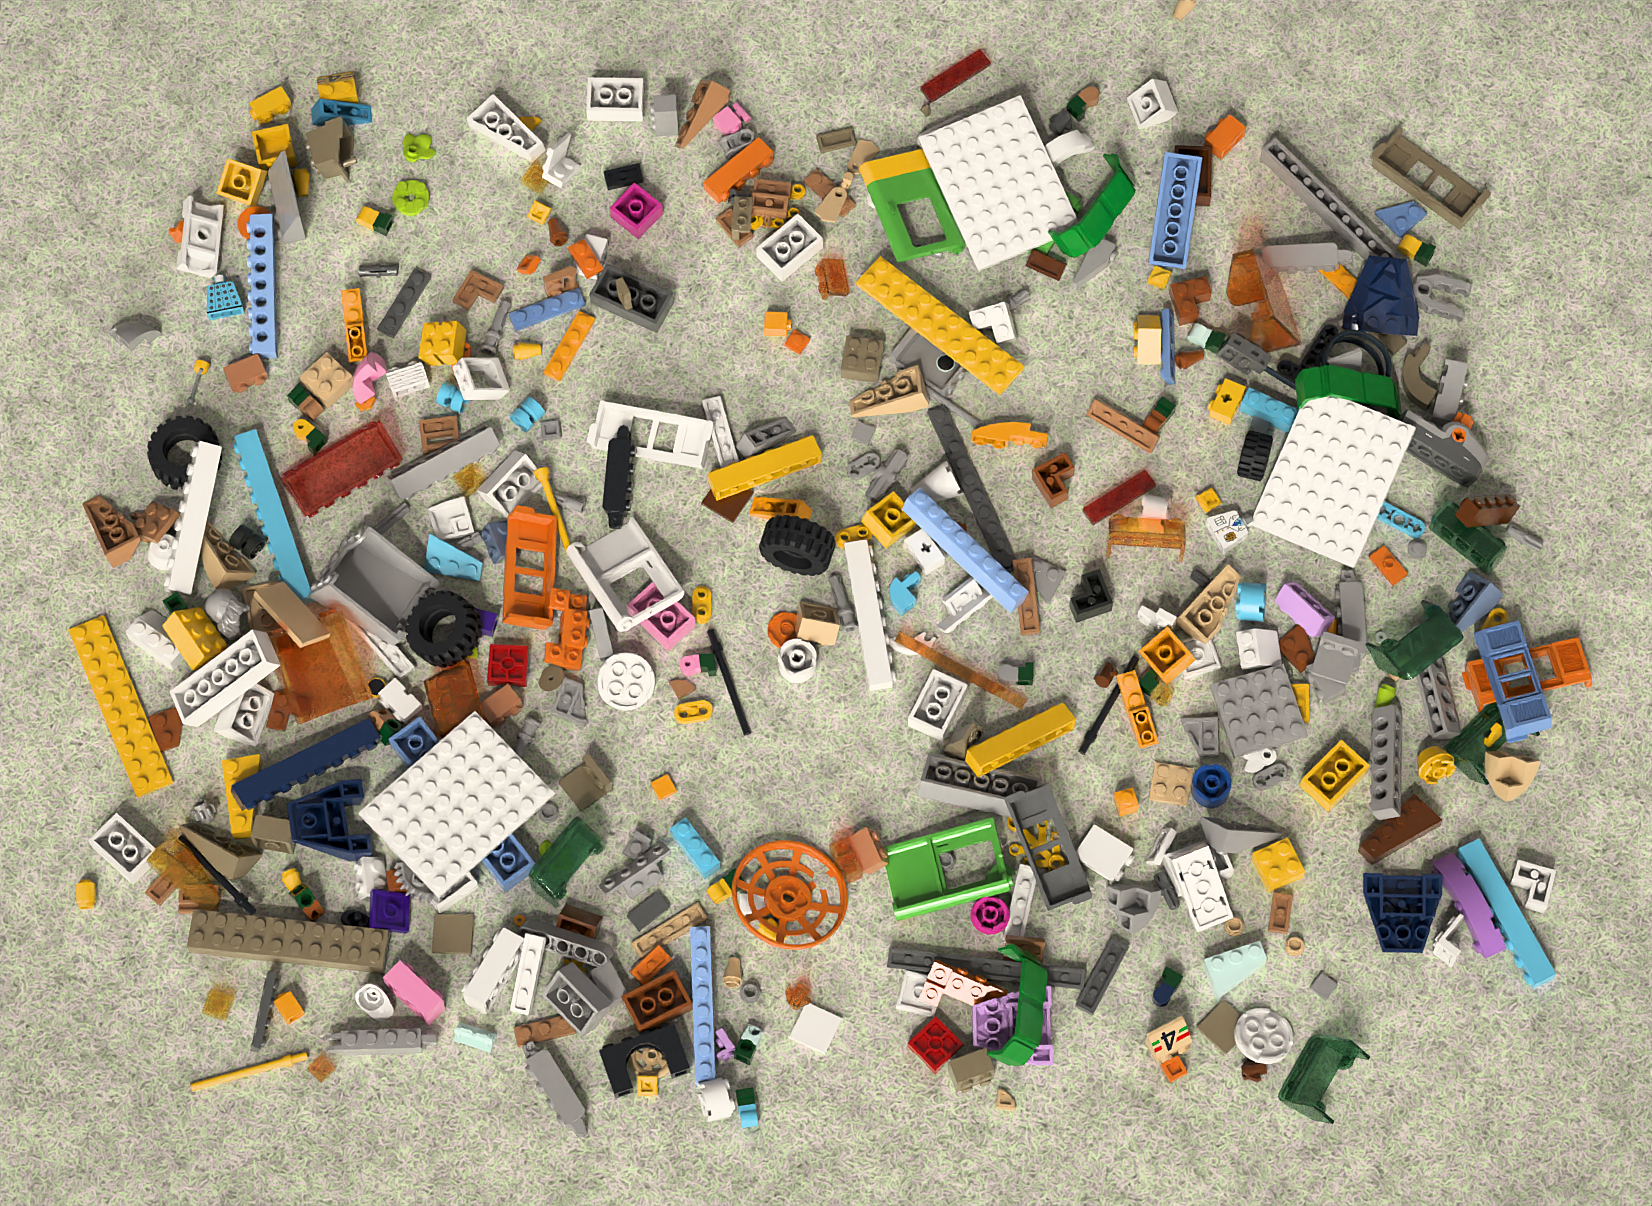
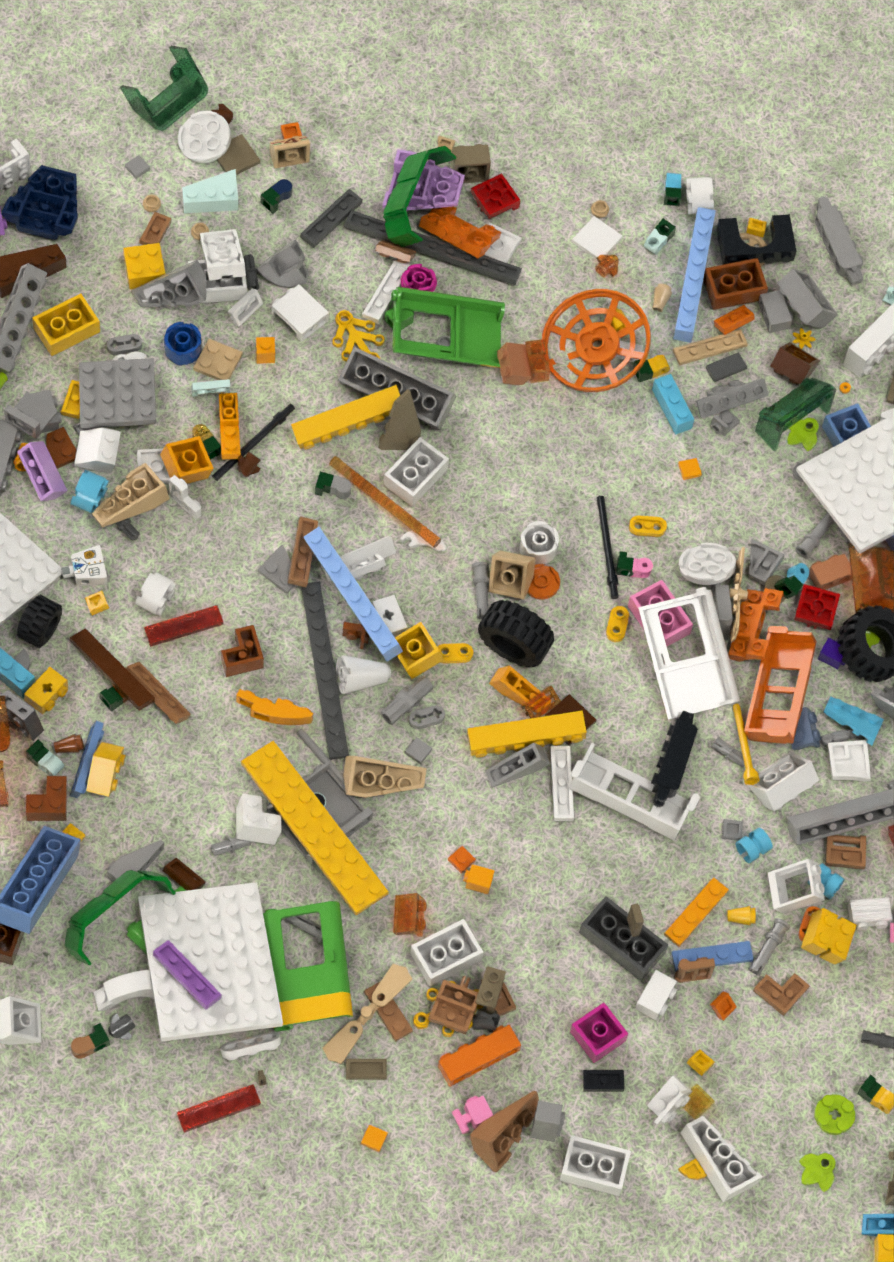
camera: 175 degrees left, 5 degrees down
dark grey plate [377,268,431,339] -> none
clear yellow piece [453,464,485,498] -> none
white plate [510,933,546,1015] -> none
medium nougat plate [513,1016,576,1047] -> none
light grey beam [517,919,613,967] -> none
dark orange cone [547,218,568,246] -> none
dark tan bracket [559,753,612,812] -> none
orange plate [568,239,603,279] -> none
medium nougat tile [669,680,695,700] -> none
lavender bracket [715,1028,735,1062] -> none
light grey piece [718,129,755,160] -> none
light grey plate [740,983,760,1003] -> none
dark tan brick [841,335,884,383] -> none
white brick [844,539,896,691] -> none
medium azure brick [890,571,921,616] -> none
dark grey piece [1004,782,1092,911] -> none
pearl dark grey brick [1069,569,1113,623] -> none
clear orange windscreen [1106,514,1186,562] -> none
light grey wing [1180,717,1219,757] -> none
none -> reddish brown tile [70,628,155,711]
none -> medium lavender plate [153,940,222,1010]
none -> light aqua plate [191,379,230,397]
none -> light orange tile [361,1125,388,1152]
none -> clear orange tile [521,685,561,719]
none -> tan plate [591,200,609,218]
none -> tan piece [729,547,748,642]
none -> leg [774,563,809,599]

